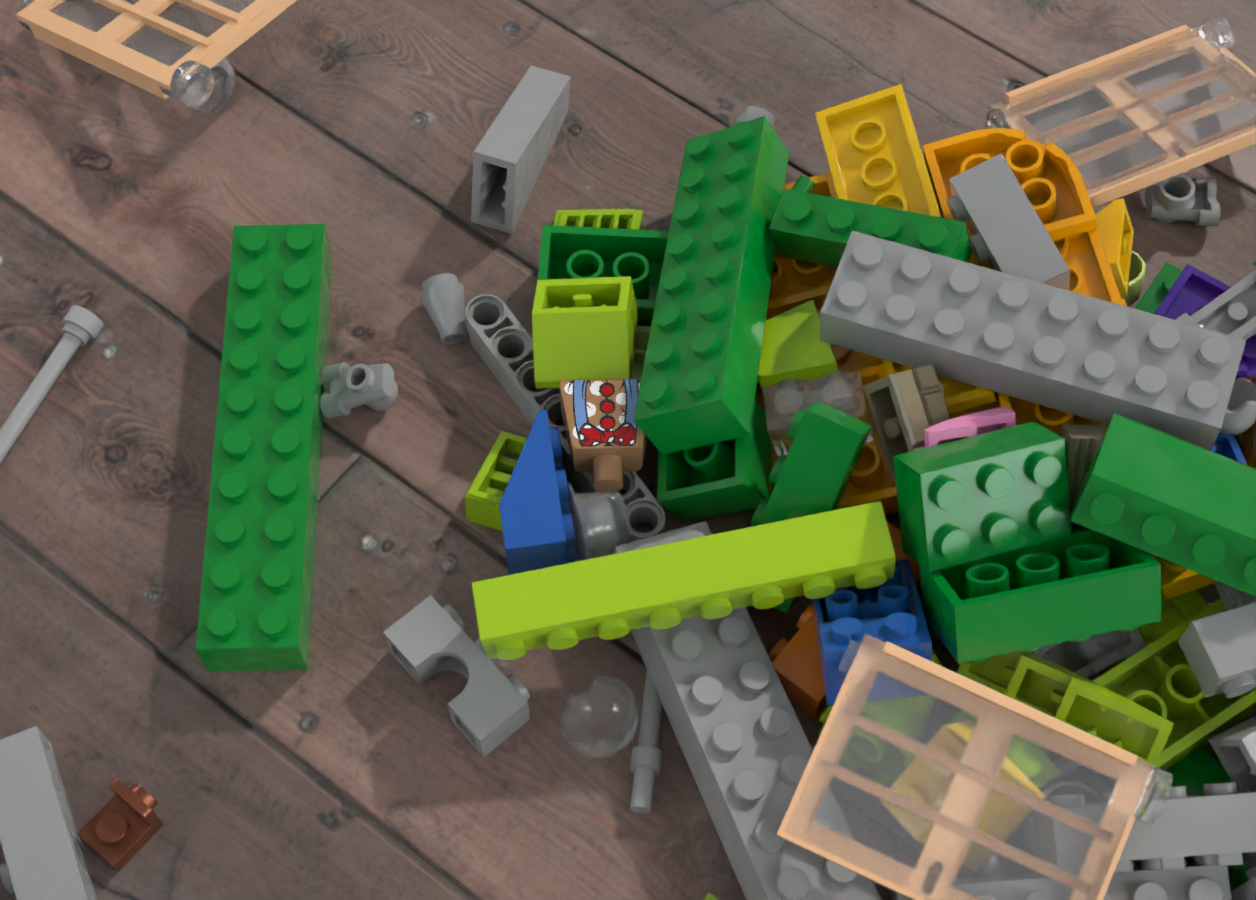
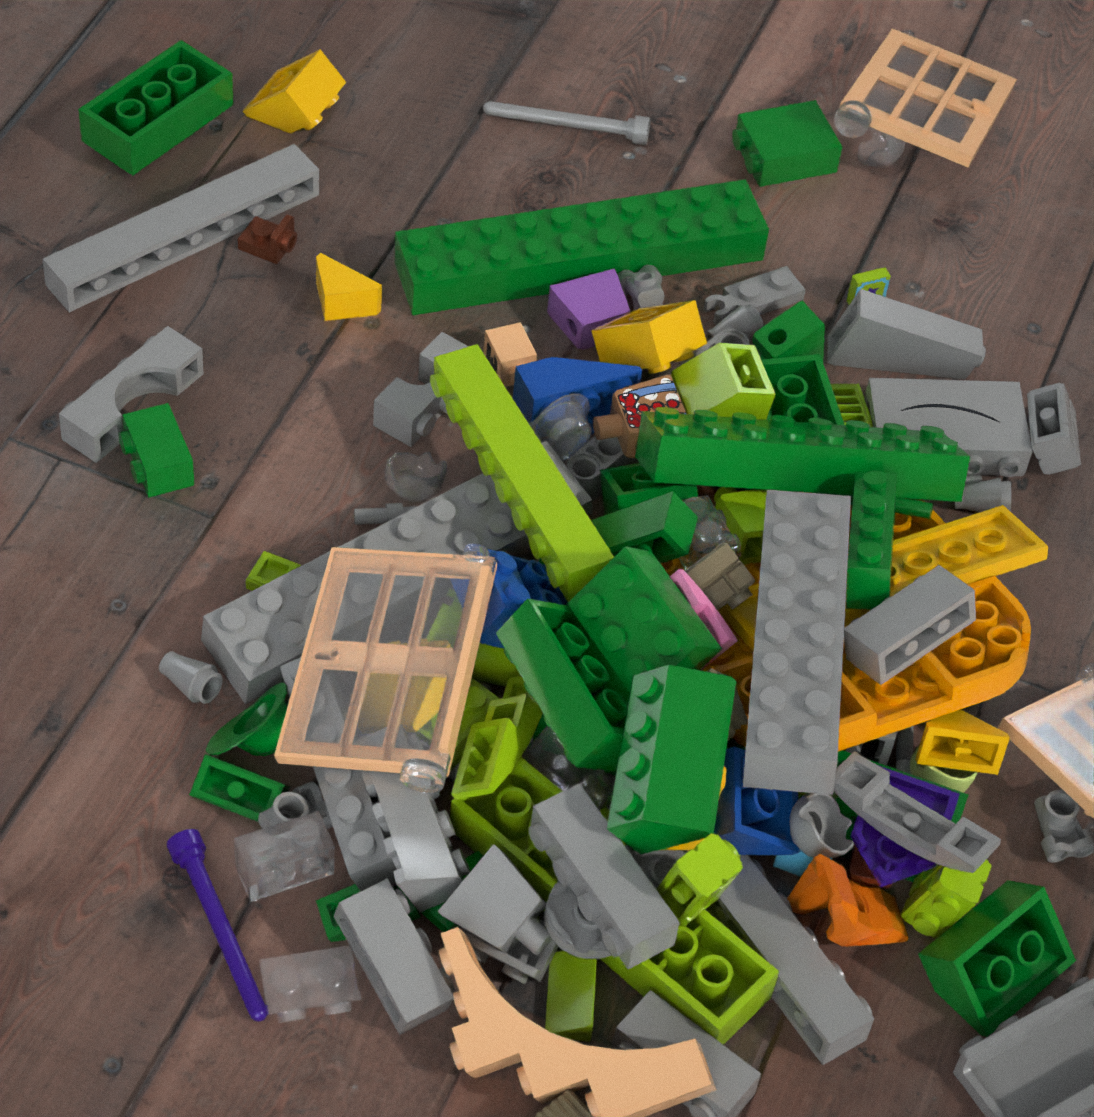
camera: 70 degrees right, 10 degrees down
none -> yellow slope [316,253,382,321]
none -> light nougat brick [483,322,537,387]
none -> medium lavender torso [547,269,630,350]
none -> yellow brick [591,300,707,374]
none -> light grey plate [704,266,806,325]
none -> green brick [732,100,843,187]
none -> green torso [752,300,825,364]
none -> lime tile [846,267,891,304]
none -> light grey panel [864,378,1033,477]
none -> light grey brick [1027,383,1081,475]

